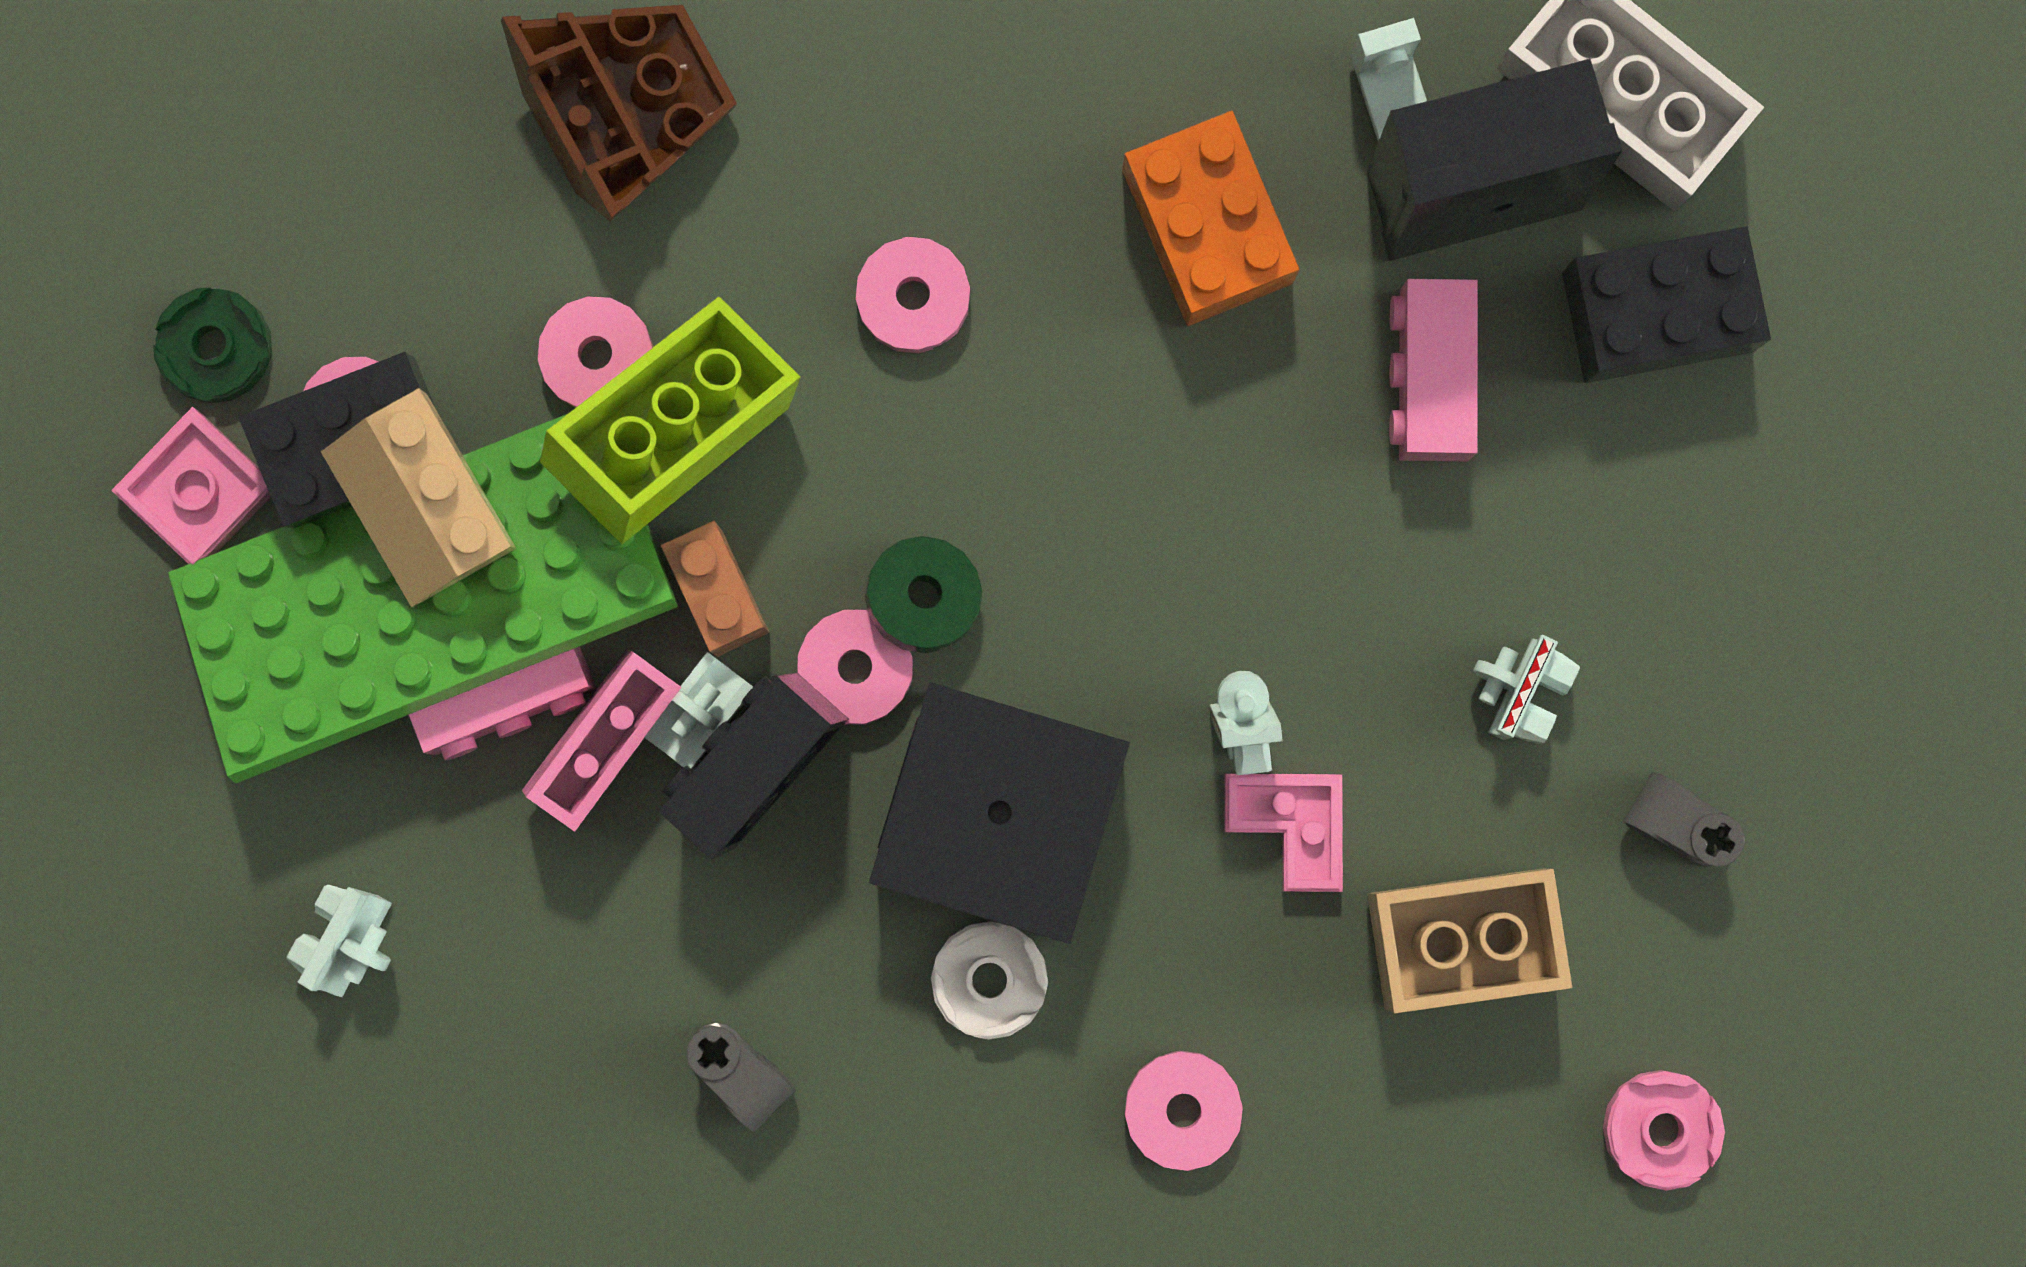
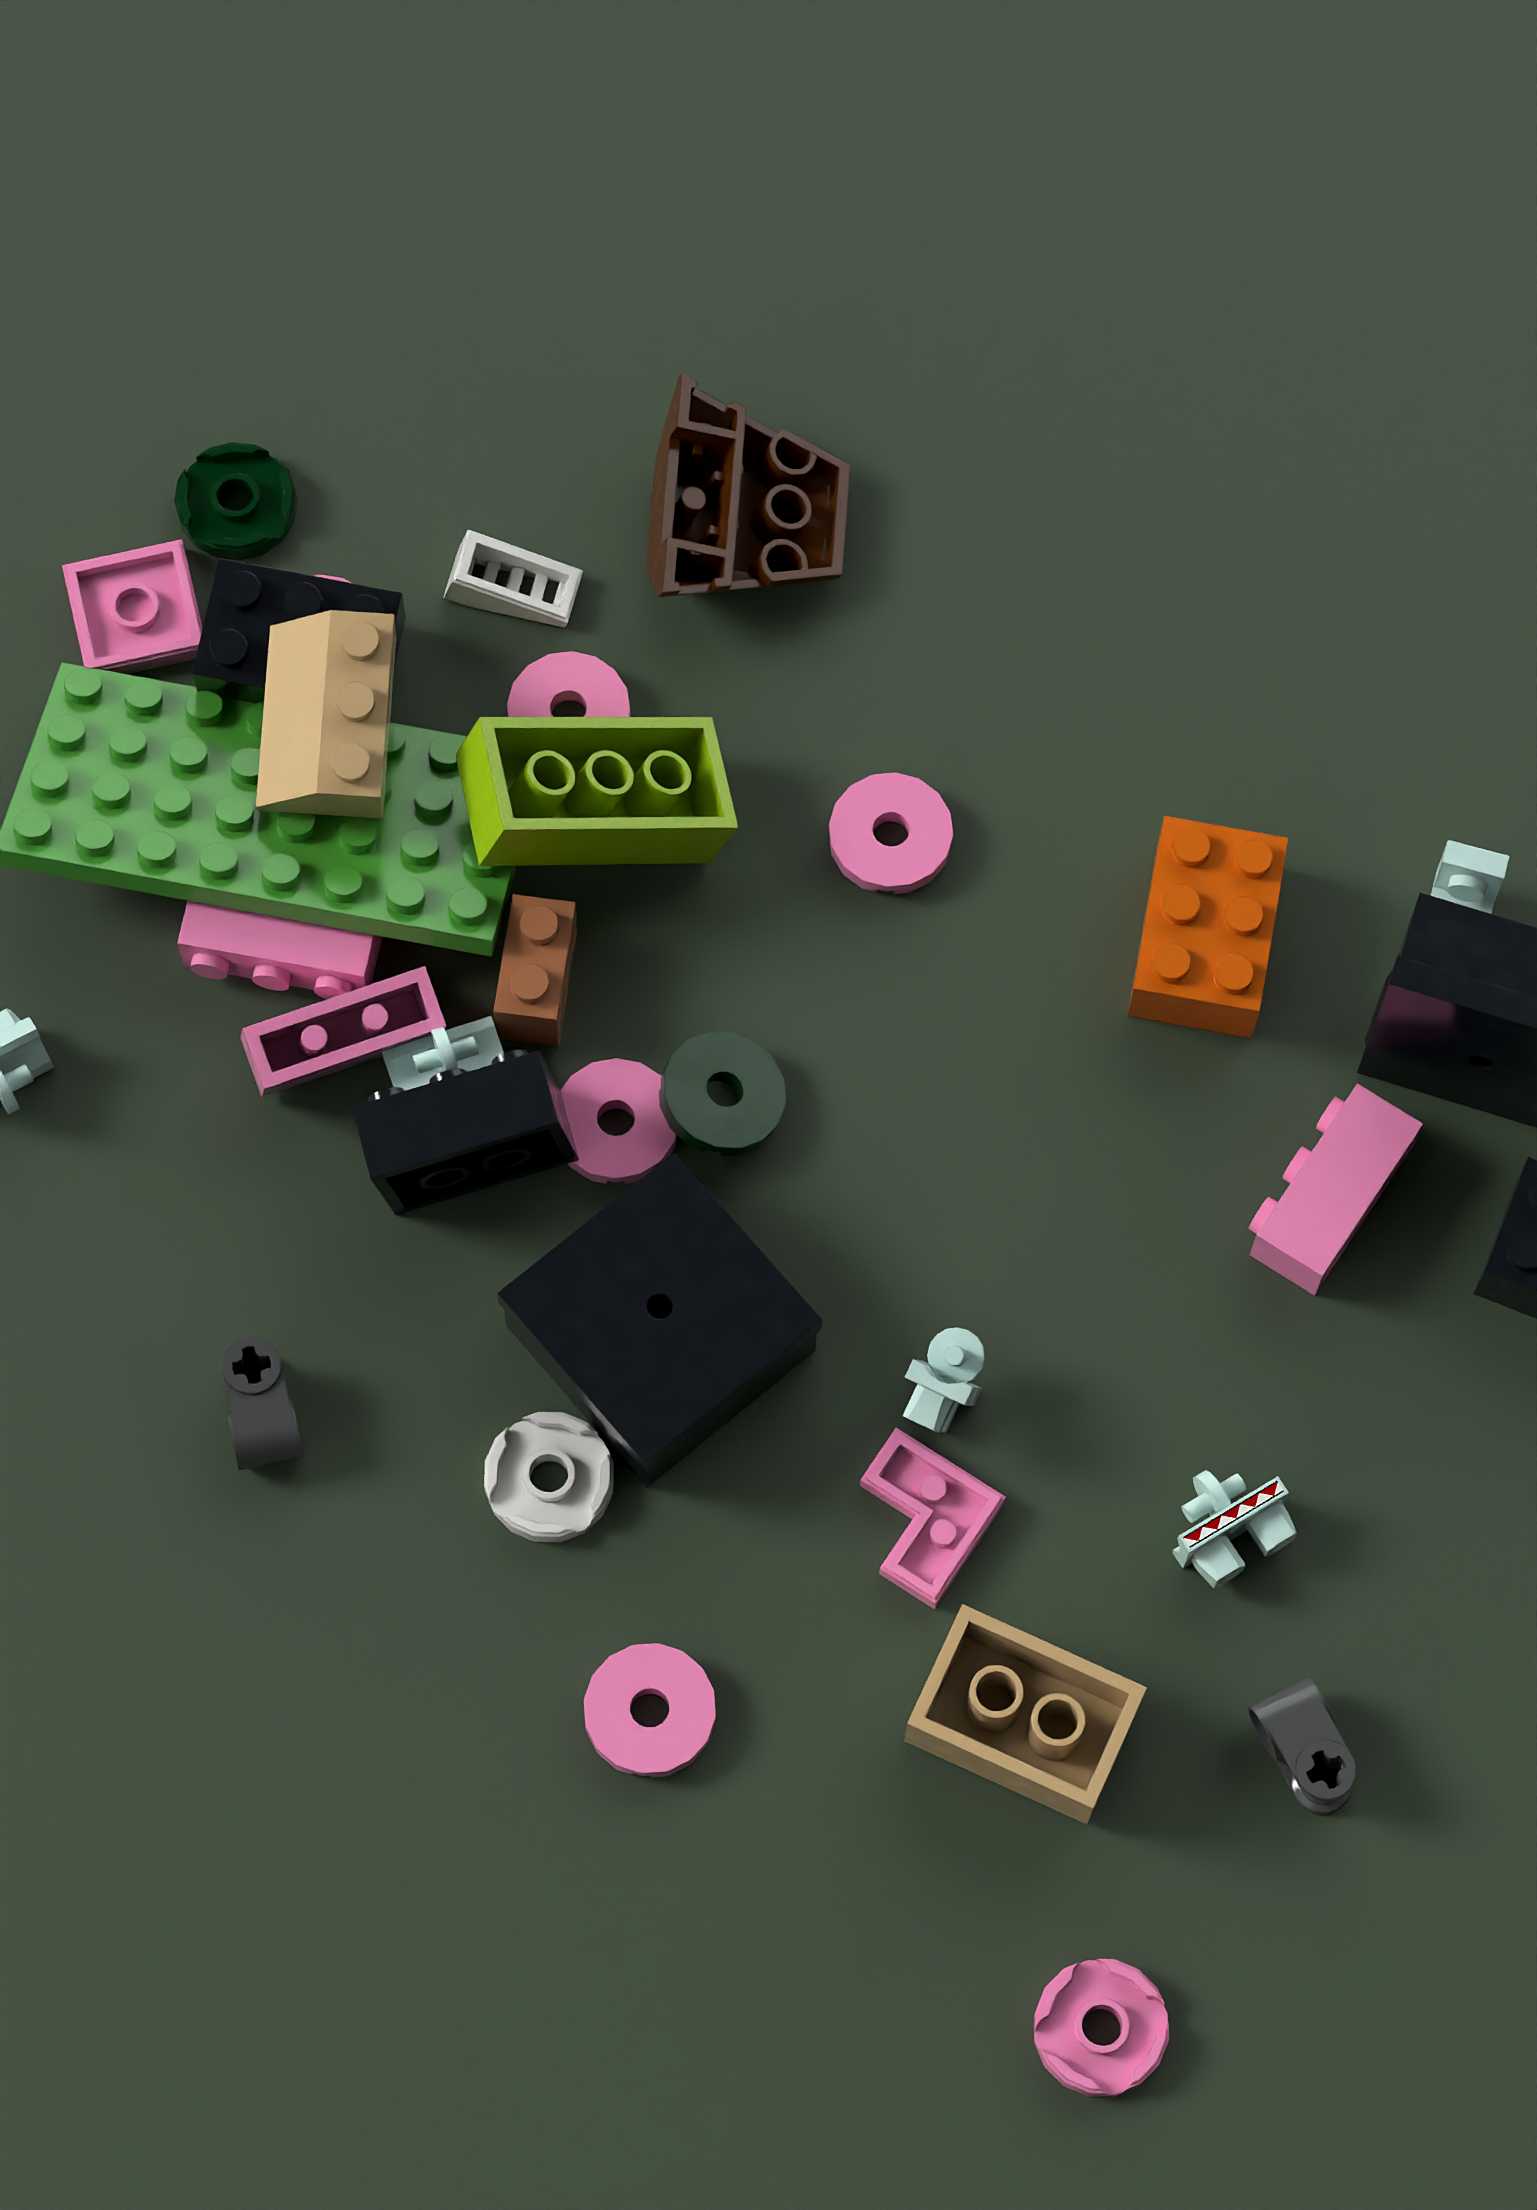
camera: 30 degrees right, 15 degrees down
none -> white slope [443,529,583,628]

